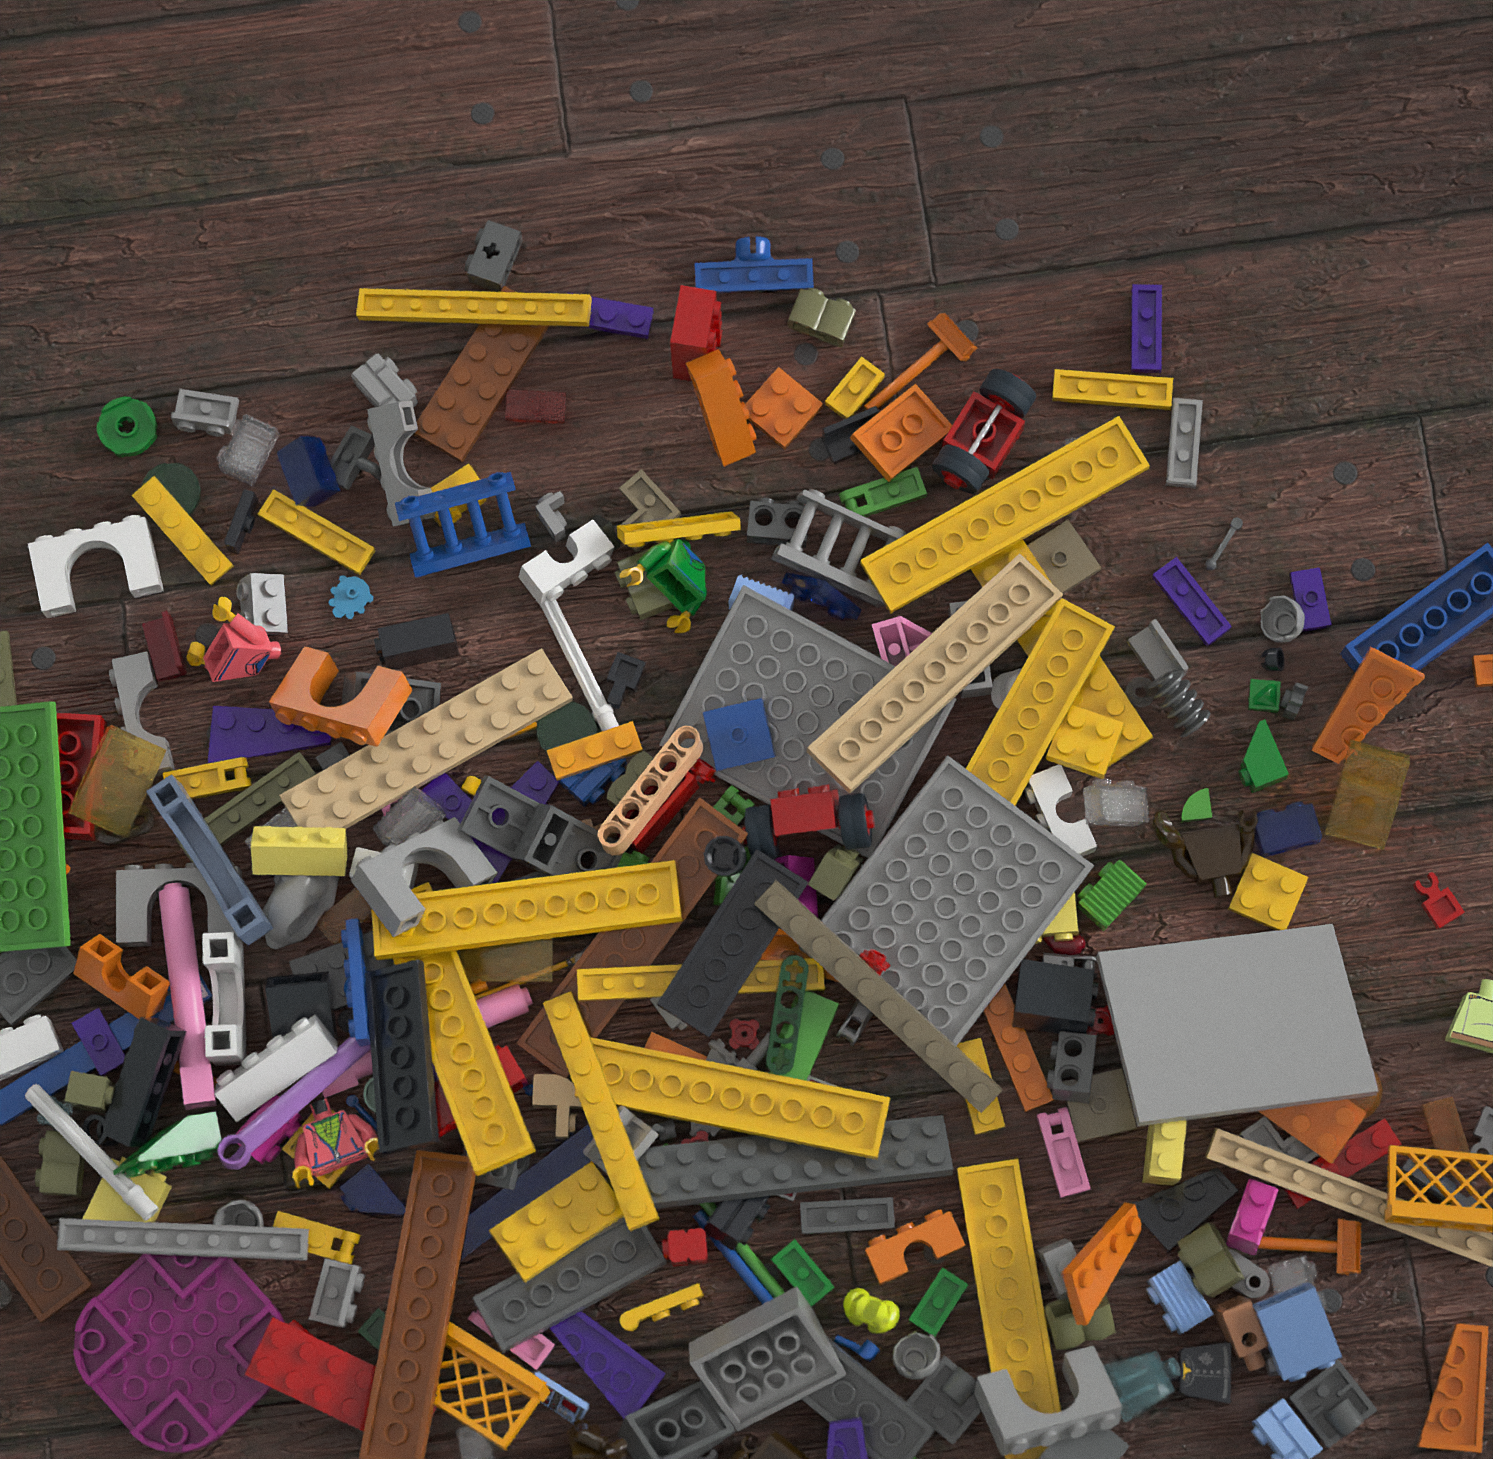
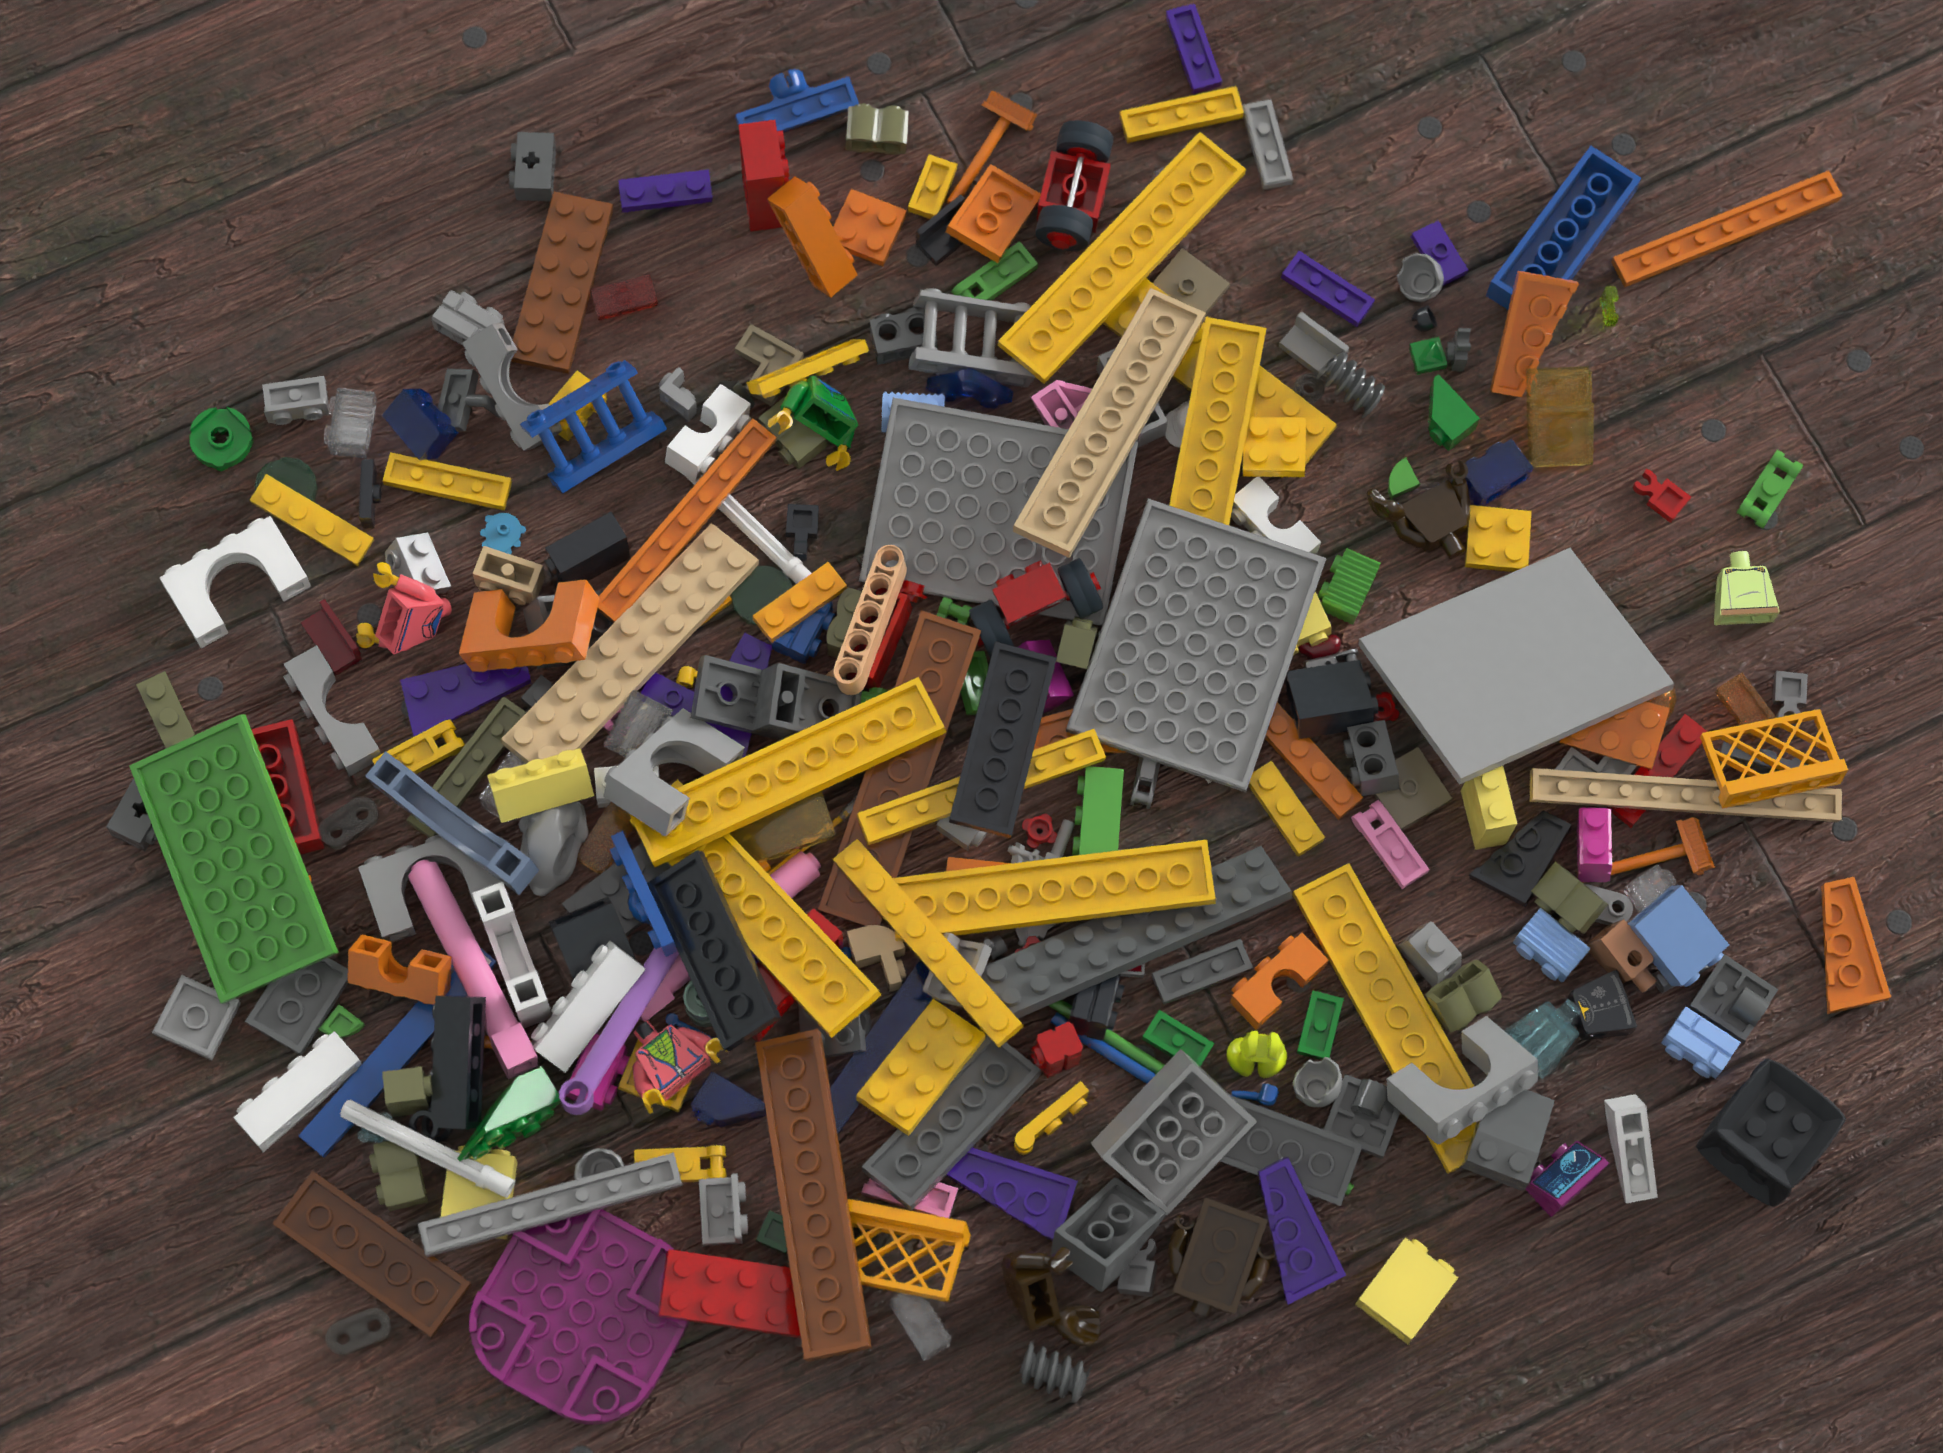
camera: 25 degrees left, 5 degrees down
clear yellow slope [68,725,167,837] -> none
dark purple plate [72,1008,126,1077] -> none
yellow plate [356,288,592,327] -> none
slope [534,1372,590,1423] -> none
blue plate [702,698,776,771] -> none
black wheel [704,836,747,877] -> none
dark tan plate [754,880,1002,1113] -> none
dark green beam [766,955,808,1075] -> none
red plate [859,949,890,976] -> none
orange wing [1061,1203,1142,1326] -> none
clear brick [1083,779,1150,827] -> none
dark grey hinge [1205,517,1243,570] -> none
none -> bright green tile [318,1004,365,1038]
none -> tan brick [473,546,546,605]
none -> orange plate [597,418,777,623]
none -> clear neon green tile [1600,286,1618,327]

